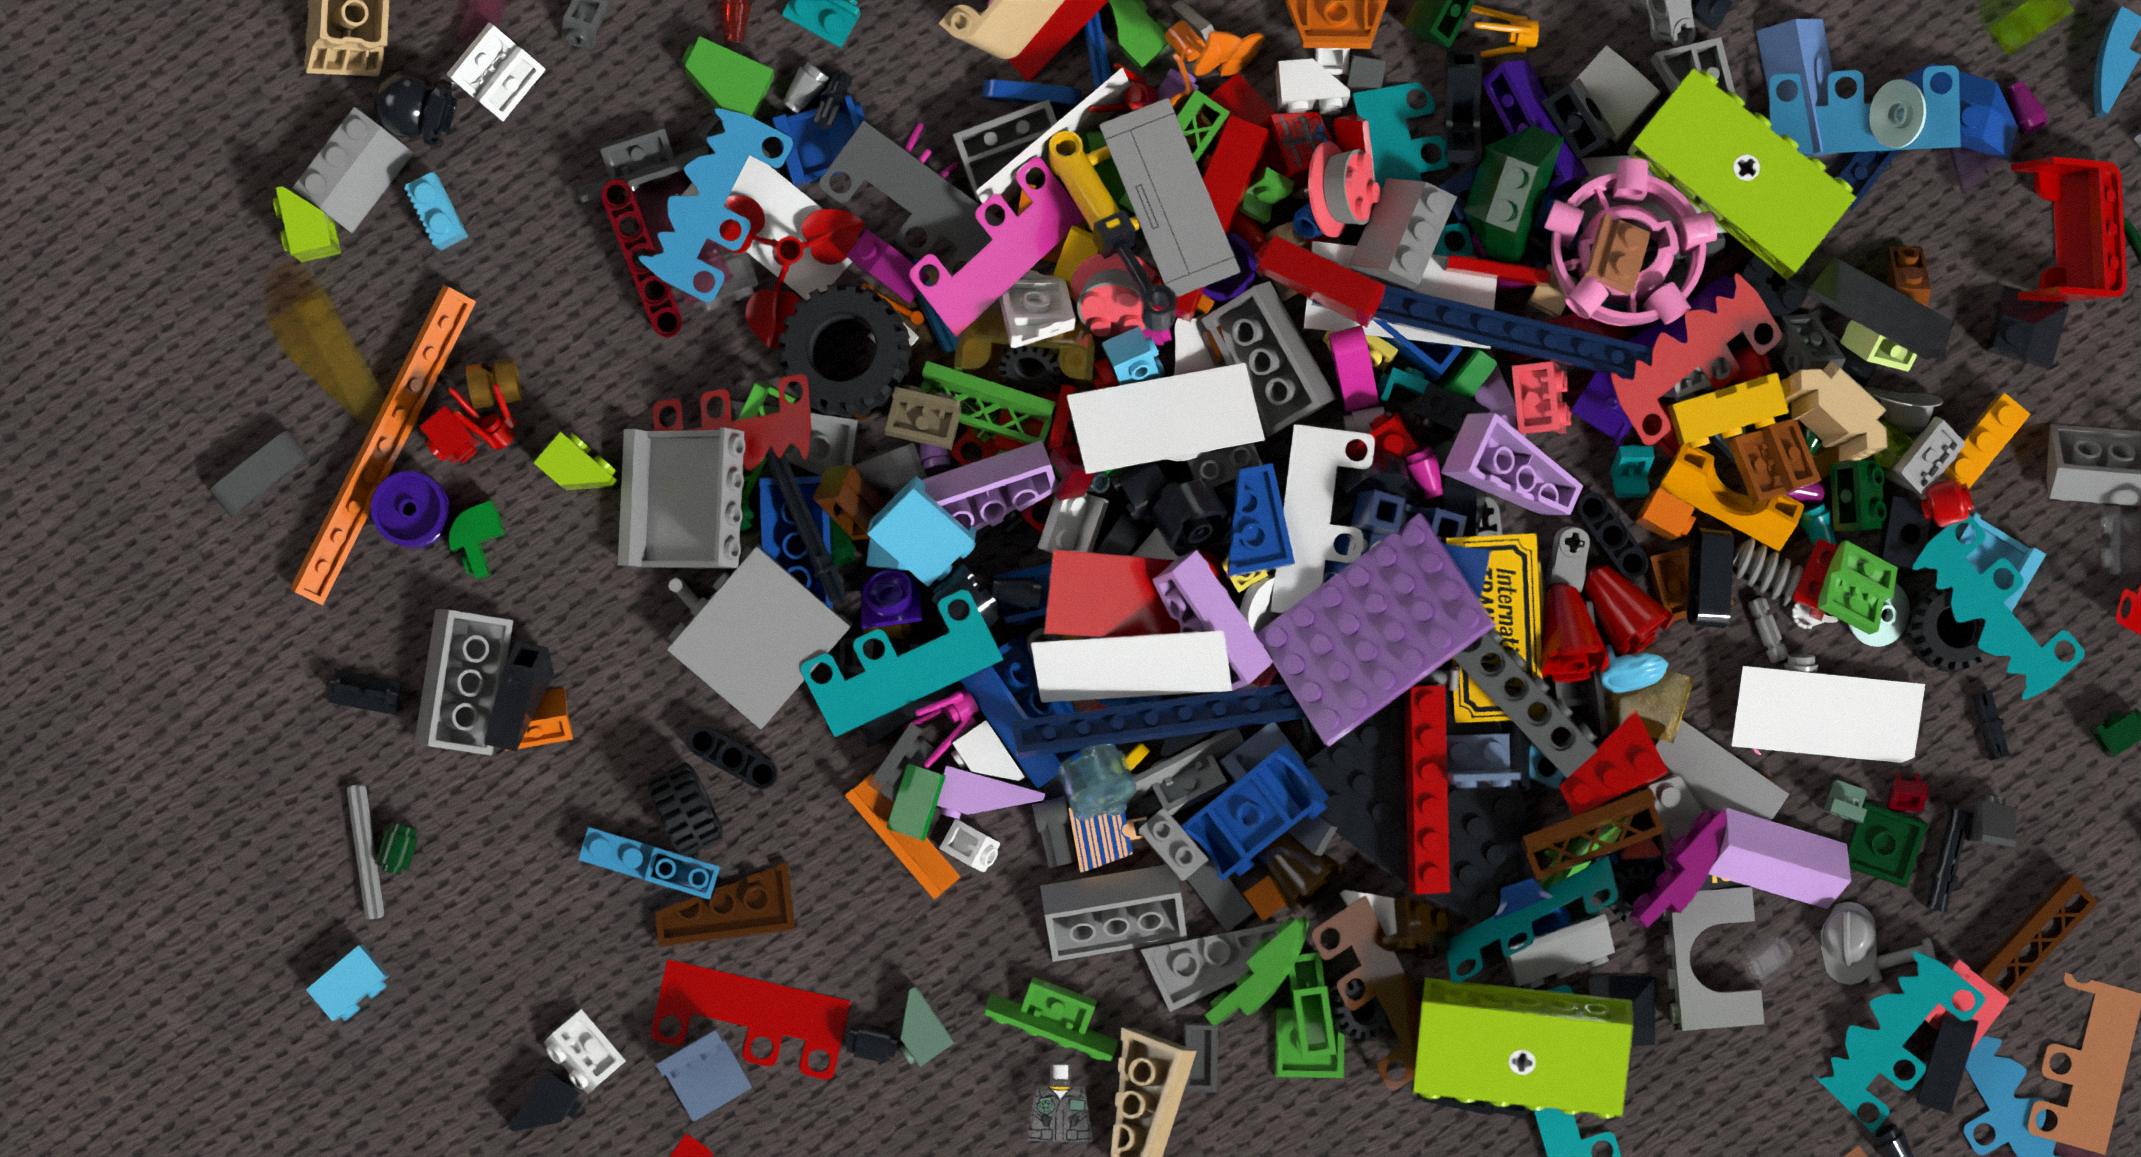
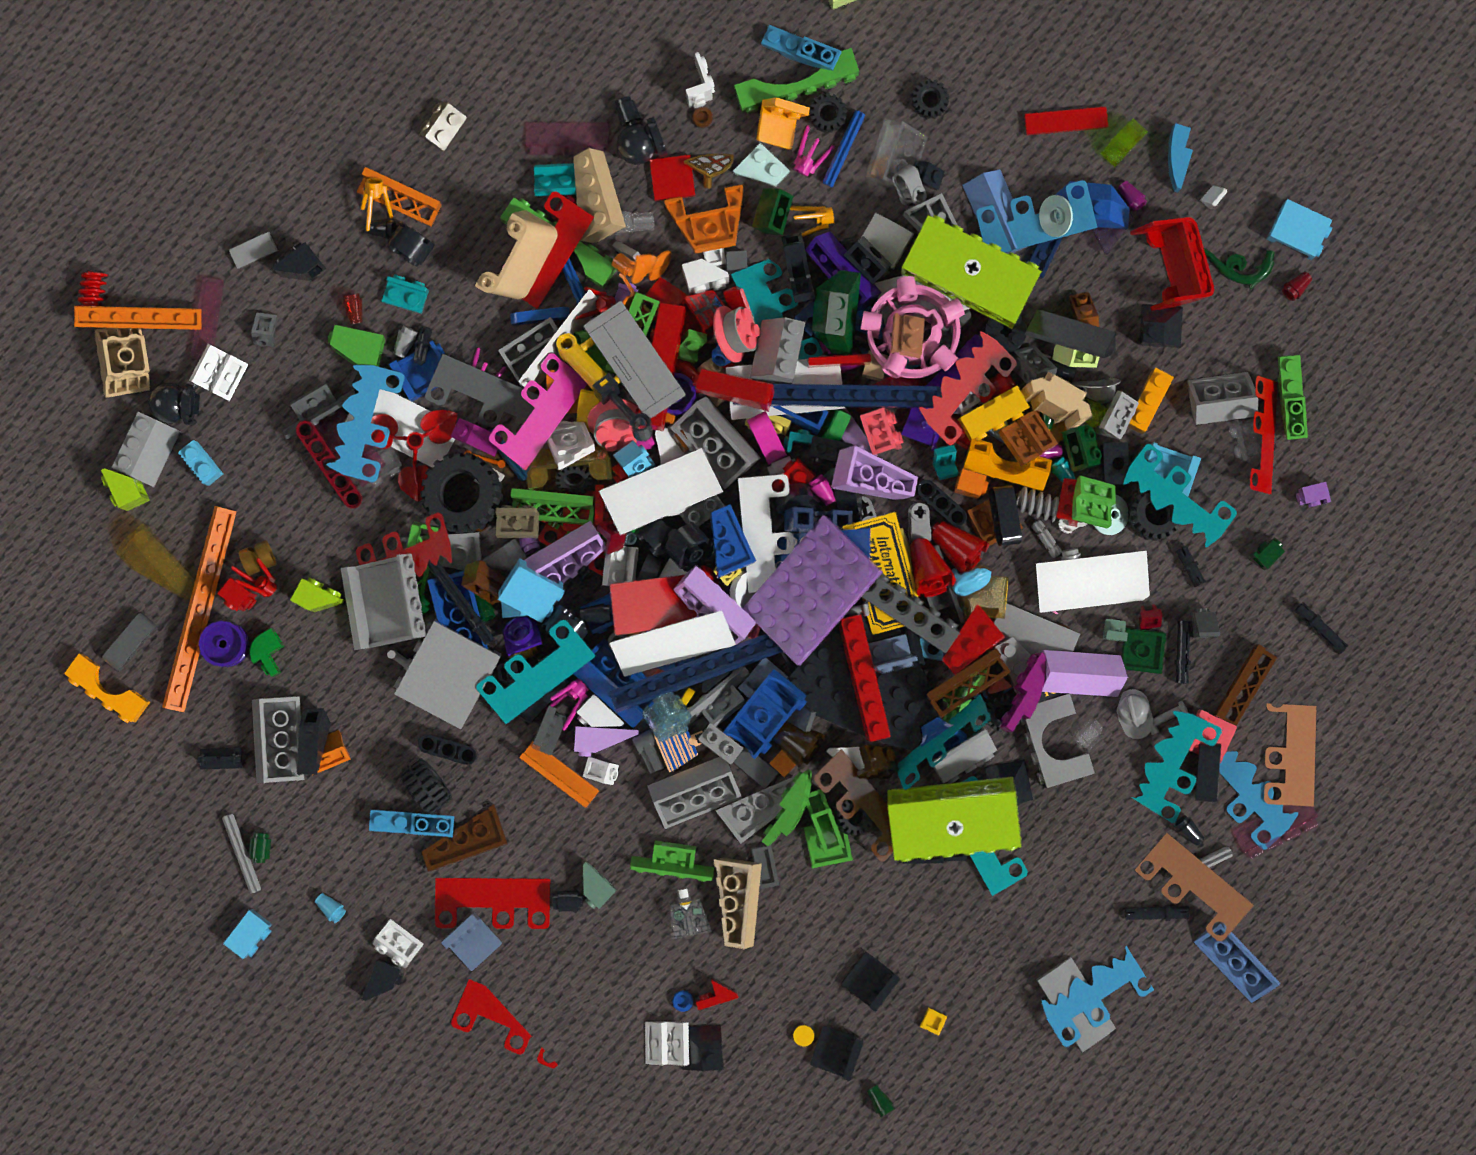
camera: 10 degrees left, 0 degrees up
green slope [887,764,946,841] -> none
red head [1920,478,1974,527] -> none
none -> light orange arch [64,654,150,723]
none -> medium azure cone [315,893,346,923]

